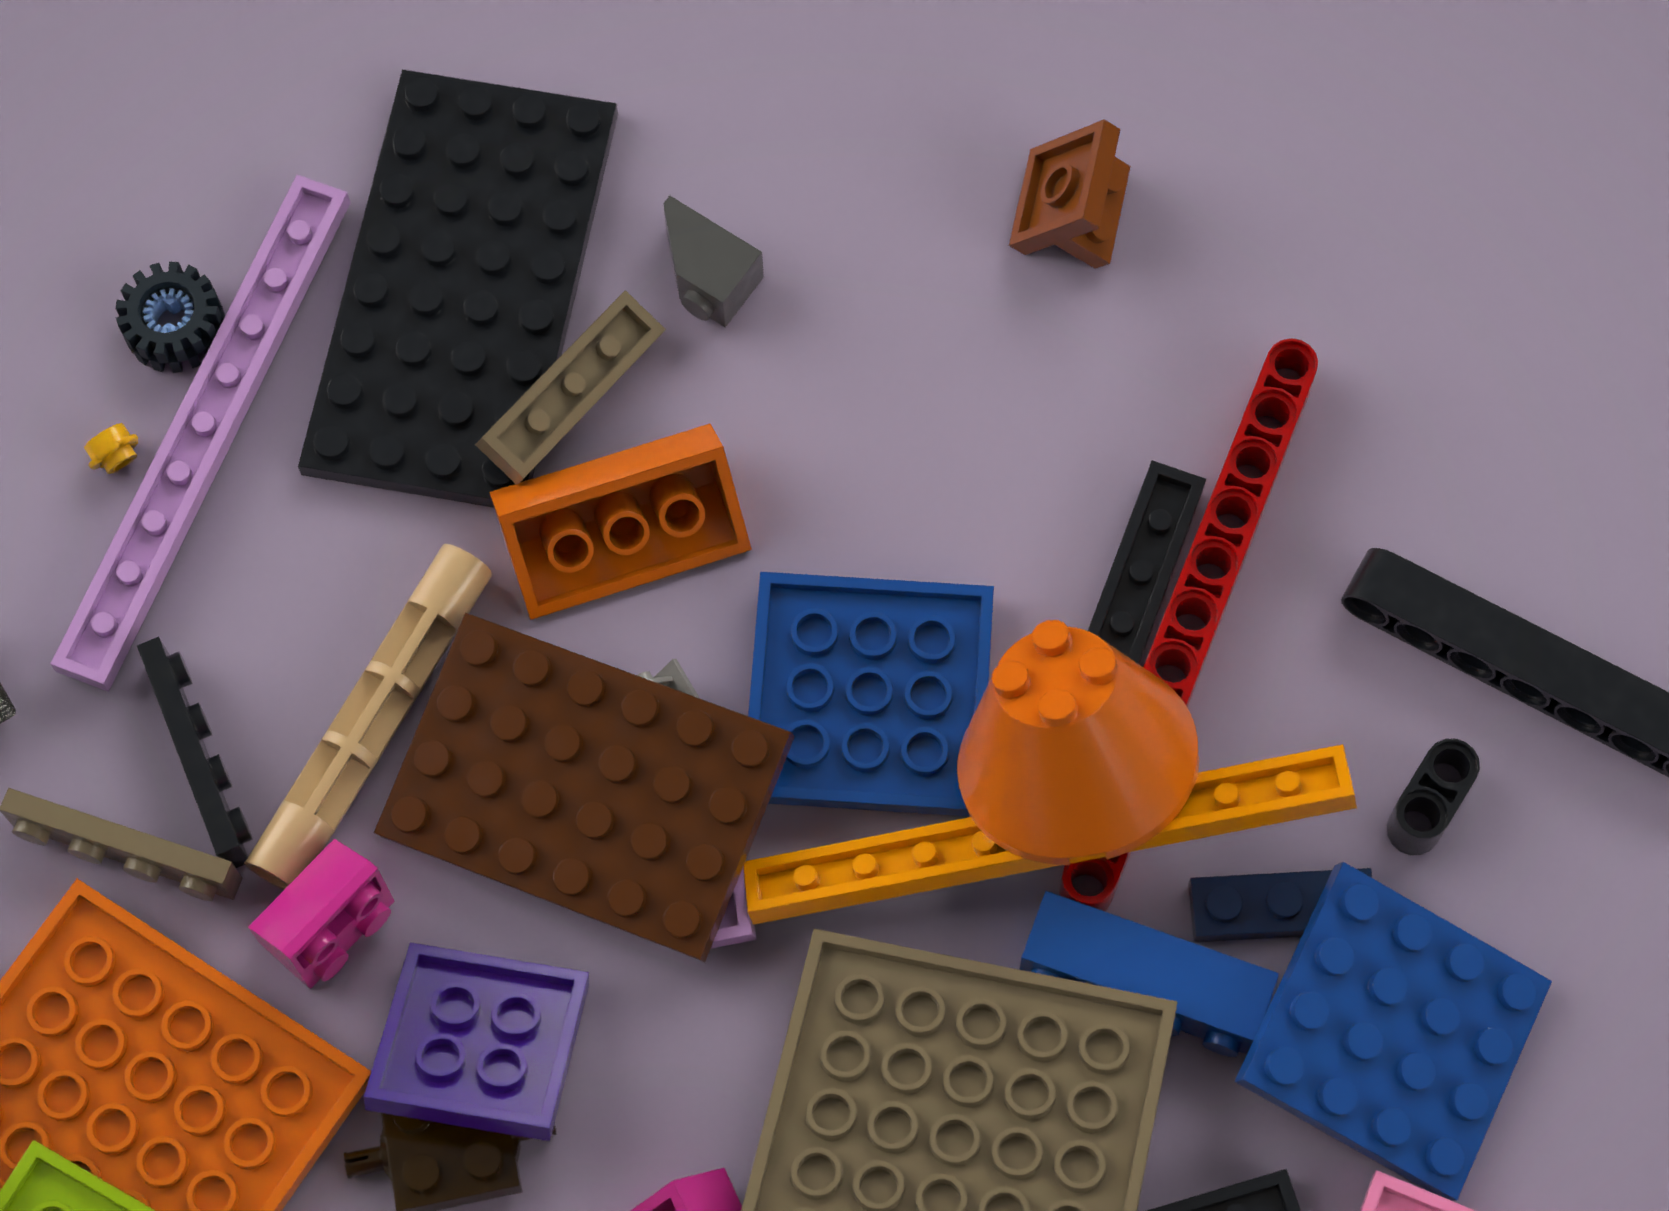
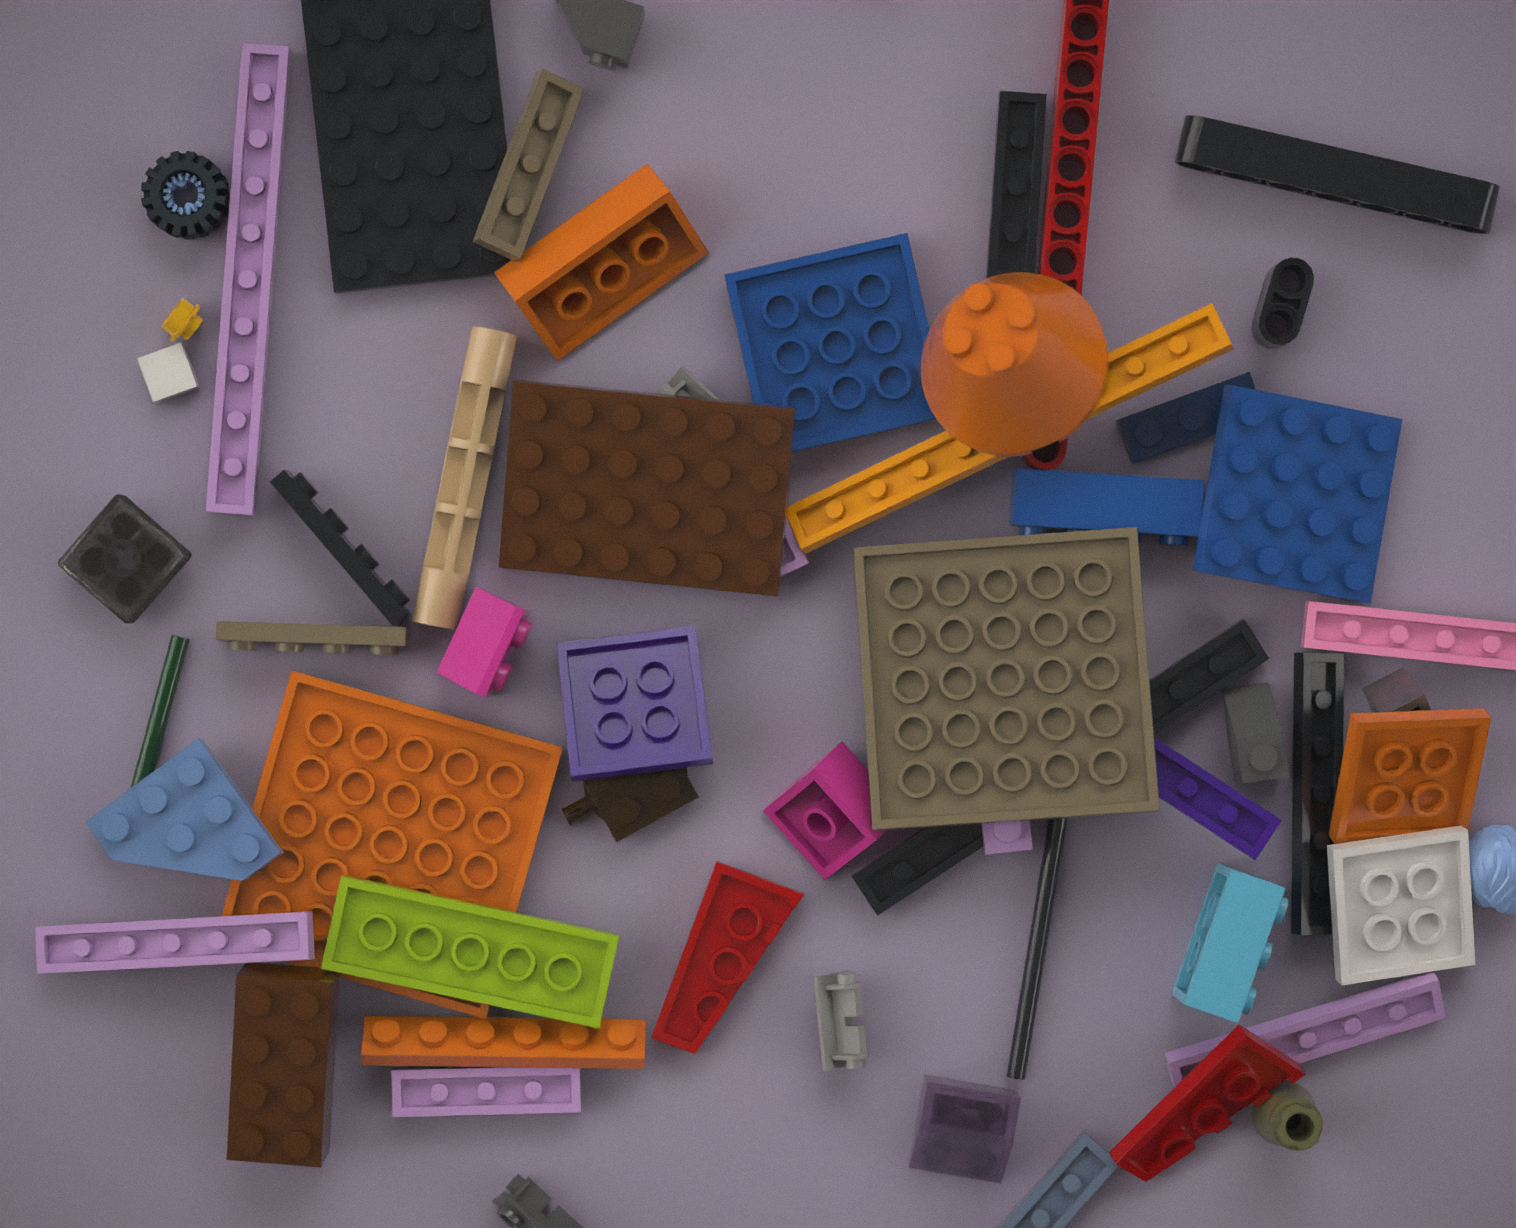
camera: 15 degrees left, 20 degrees up
none -> white tile [137,342,199,403]

